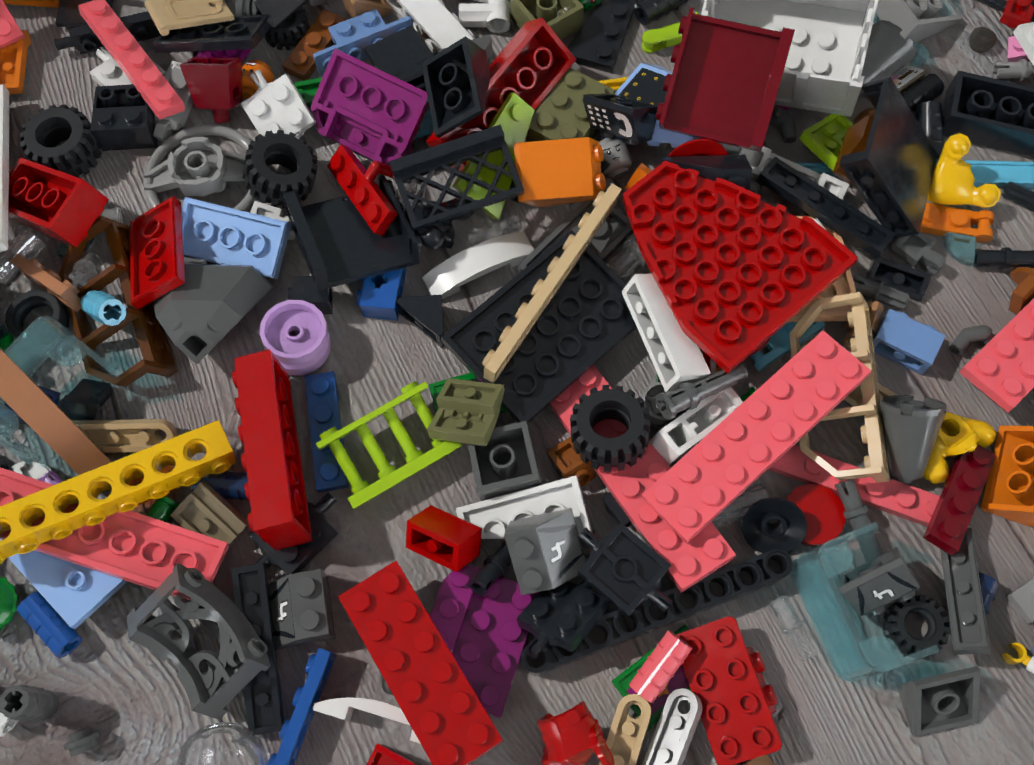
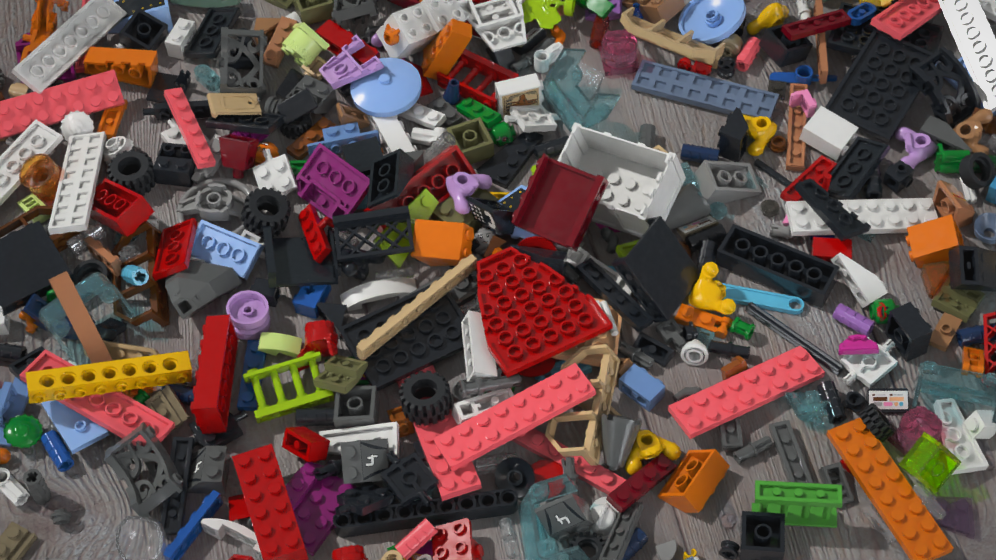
camera: 15 degrees right, 15 degrees down
none -> white piece [103,136,134,164]
none -> red sticker [228,494,250,521]
none -> yellowish green slope [258,332,302,358]
none -> black axle [296,407,335,427]
none -> red helmet [297,320,338,372]
none -> clear axle [423,132,456,164]
none -> lavender head [446,172,492,215]
none -> reddish brown piece [482,235,506,259]
none -> white piece [585,497,619,540]
none -> white brick [681,339,708,366]
none -> black plate [682,321,698,341]
none -> green bush [730,316,756,341]

